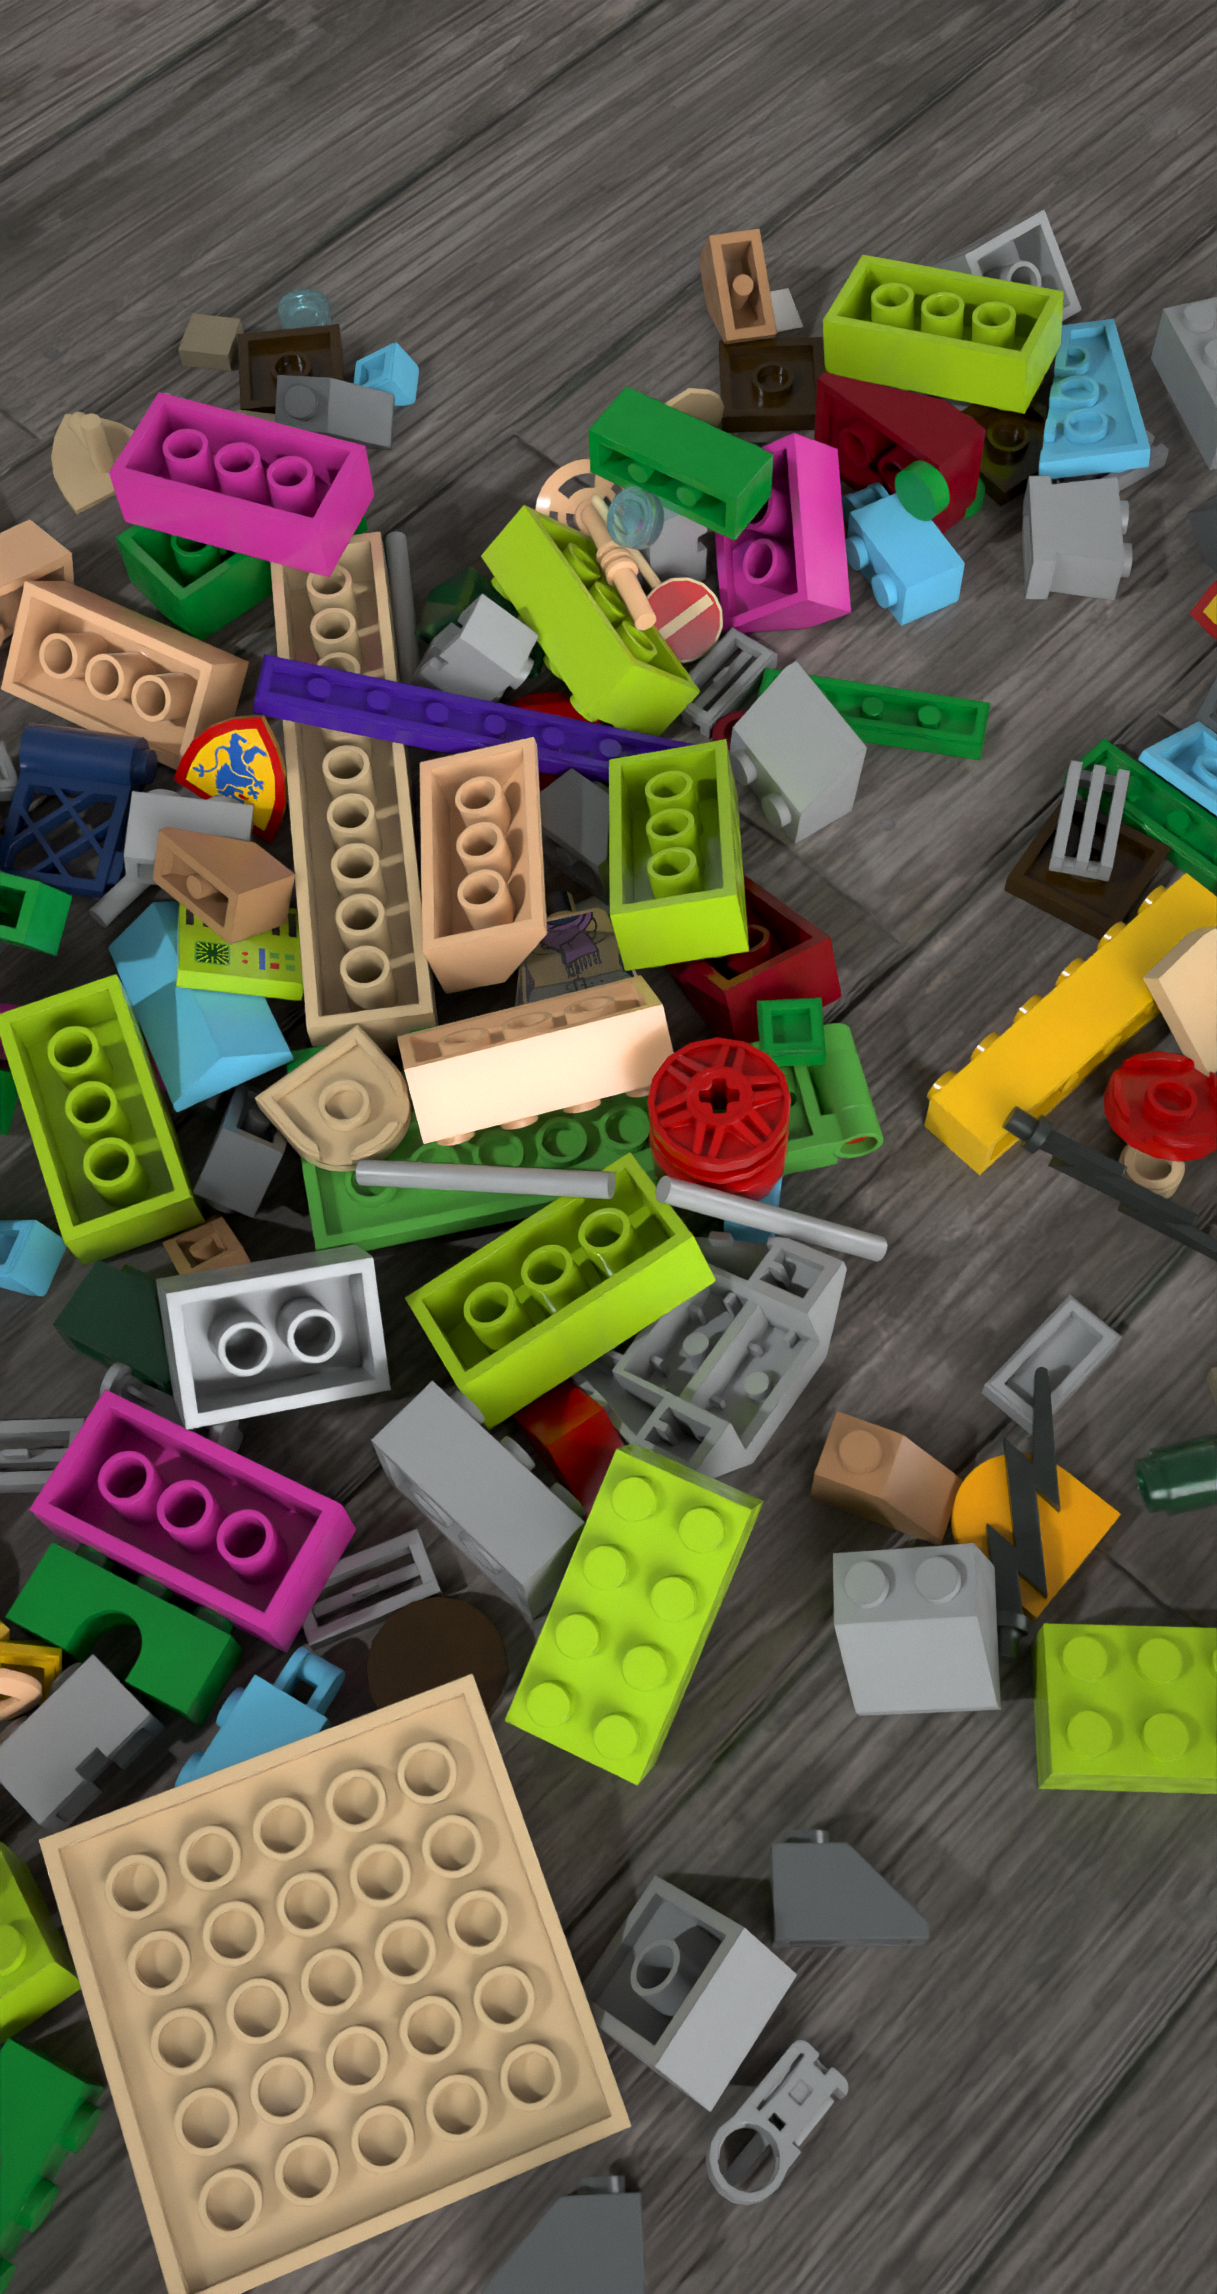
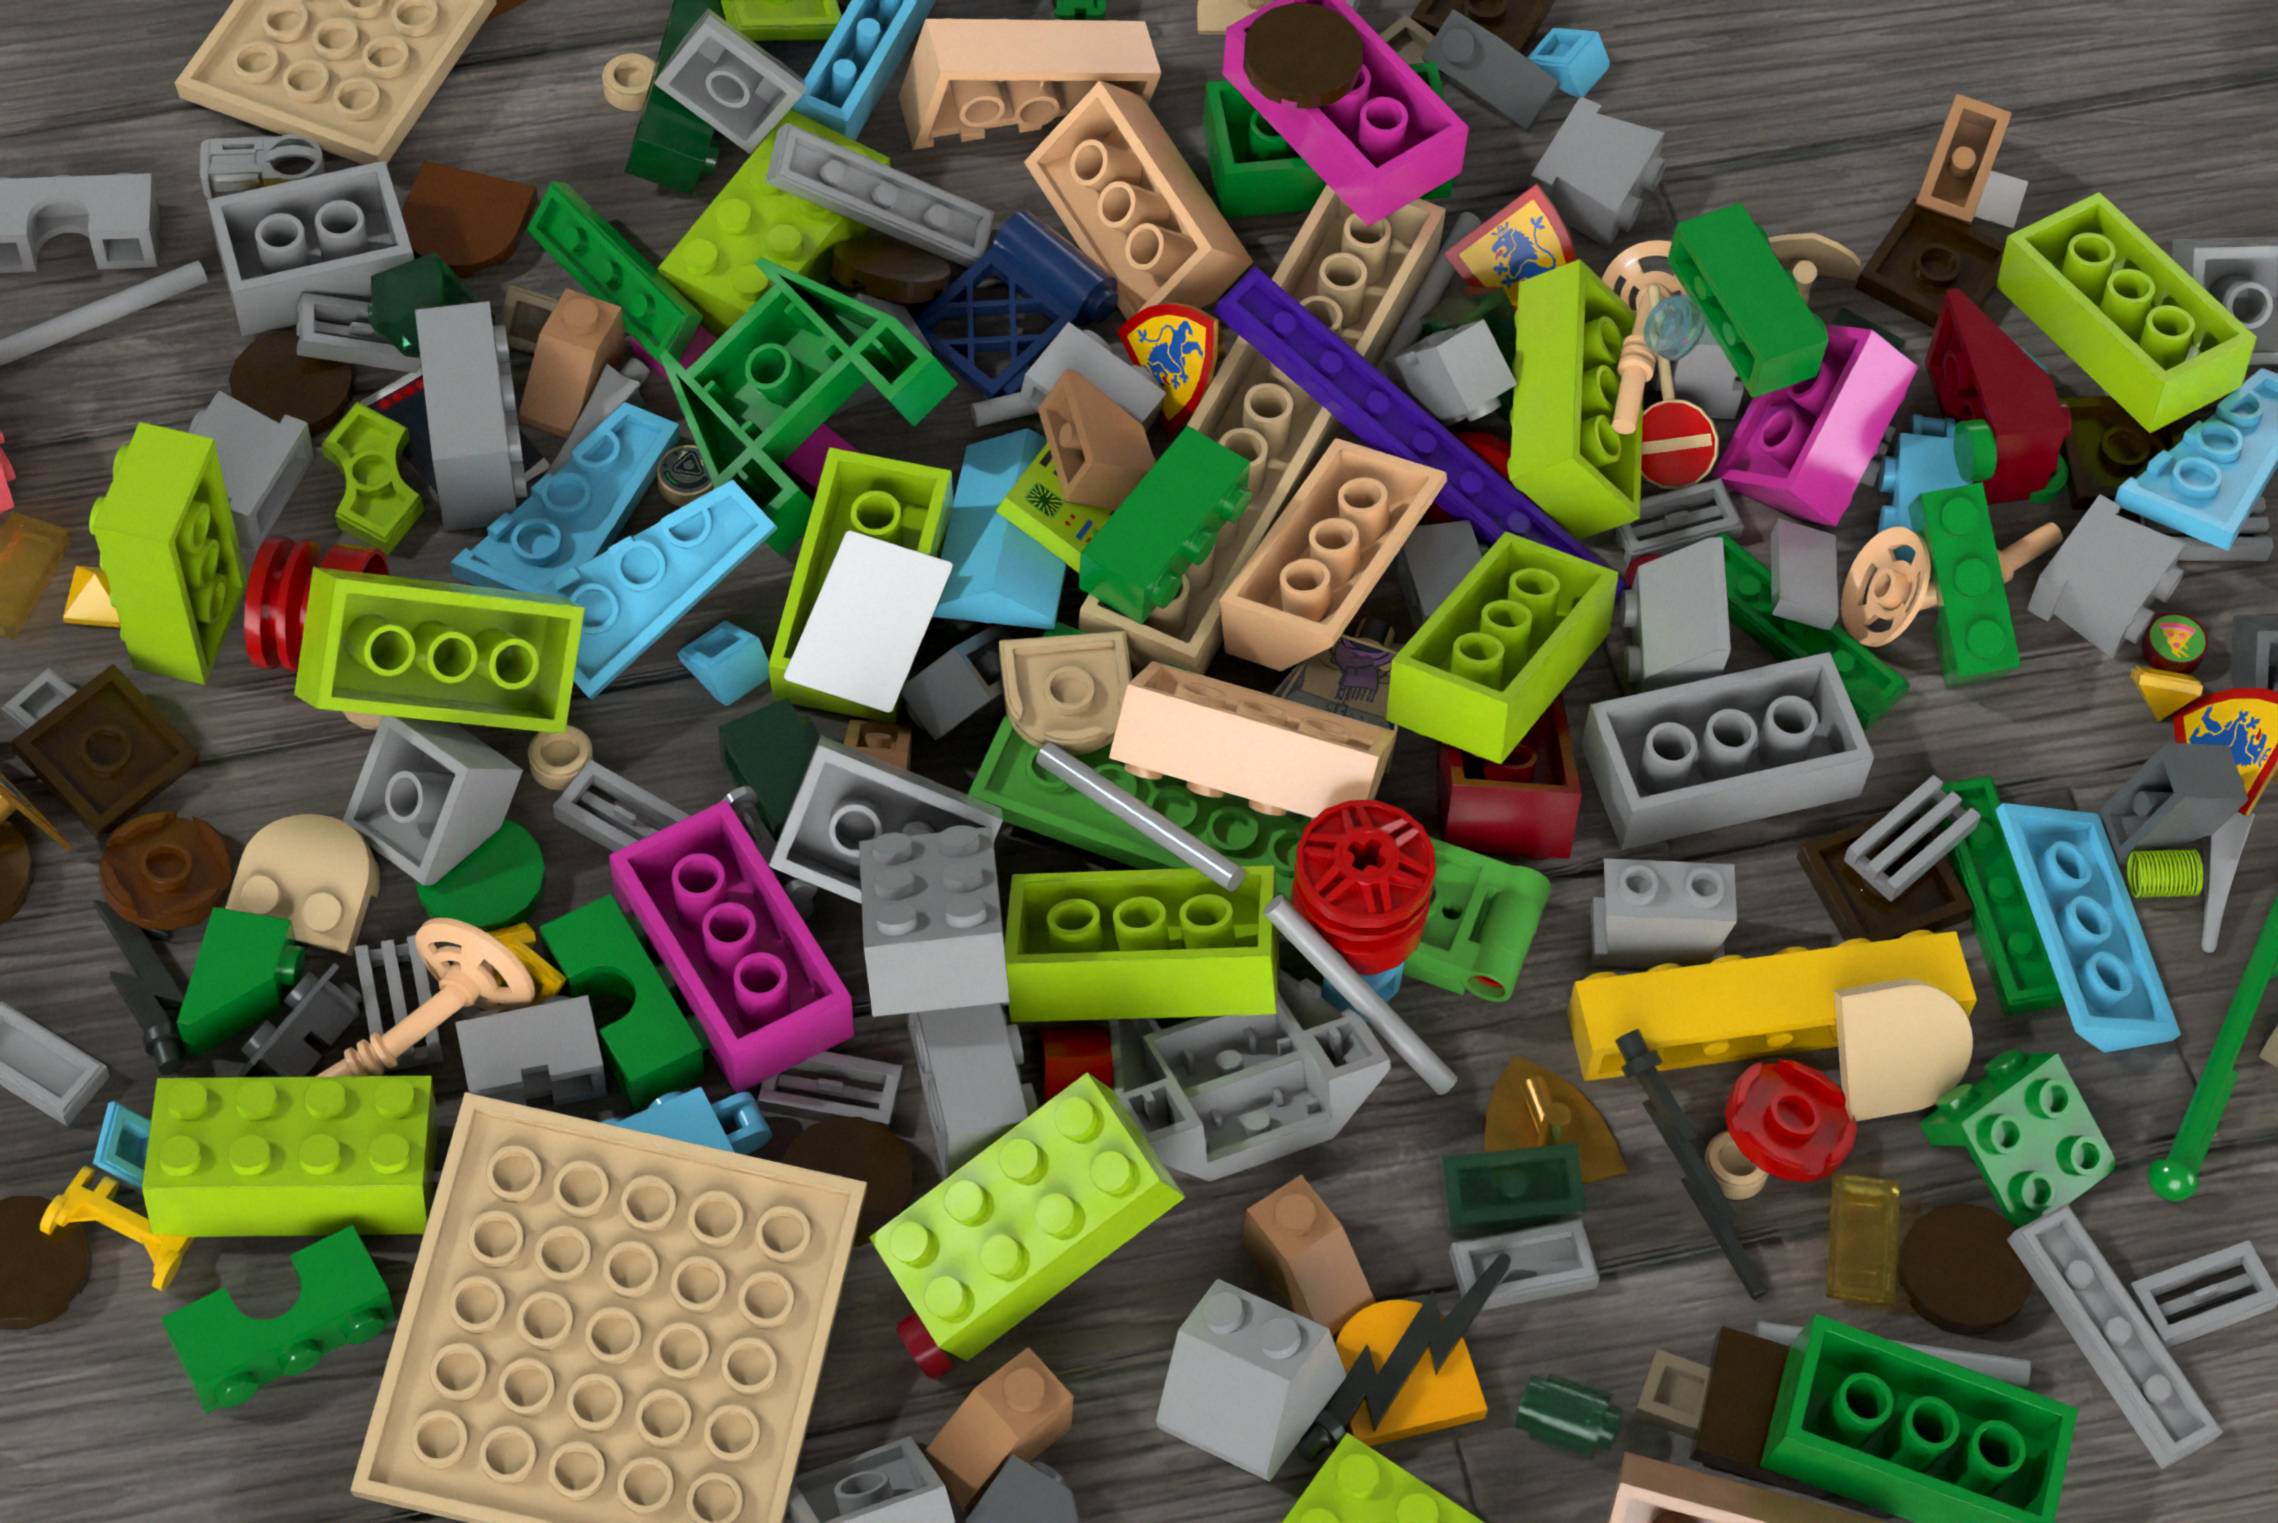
camera: 25 degrees right, 5 degrees down
green tile [757,998,826,1067] -> none
none -> white sticker [784,531,953,713]
none -> light grey brick [859,825,1010,1017]
none -> dark red tile [896,1311,956,1380]
none -> medium nougat slope [923,1347,1074,1512]
none -> green brick [1079,425,1252,625]
none -> dark brown tile [1243,3,1363,109]
none -> clear green brick [1437,1143,1586,1232]
none -> shield [1443,183,1577,317]
none -> pearl gold shield [1484,1054,1627,1206]
none -> light grey hips [1528,96,1667,249]
none -> light grey brick [1581,652,1874,850]
none -> light grey hips [1590,858,1737,969]
none -> light grey tile [1770,518,1839,631]
none -> light nougat dish [1841,522,2063,647]
none -> green arch [1908,482,2021,688]
none -> yellow slope [2130,665,2203,722]
none -> tile [2142,613,2209,674]

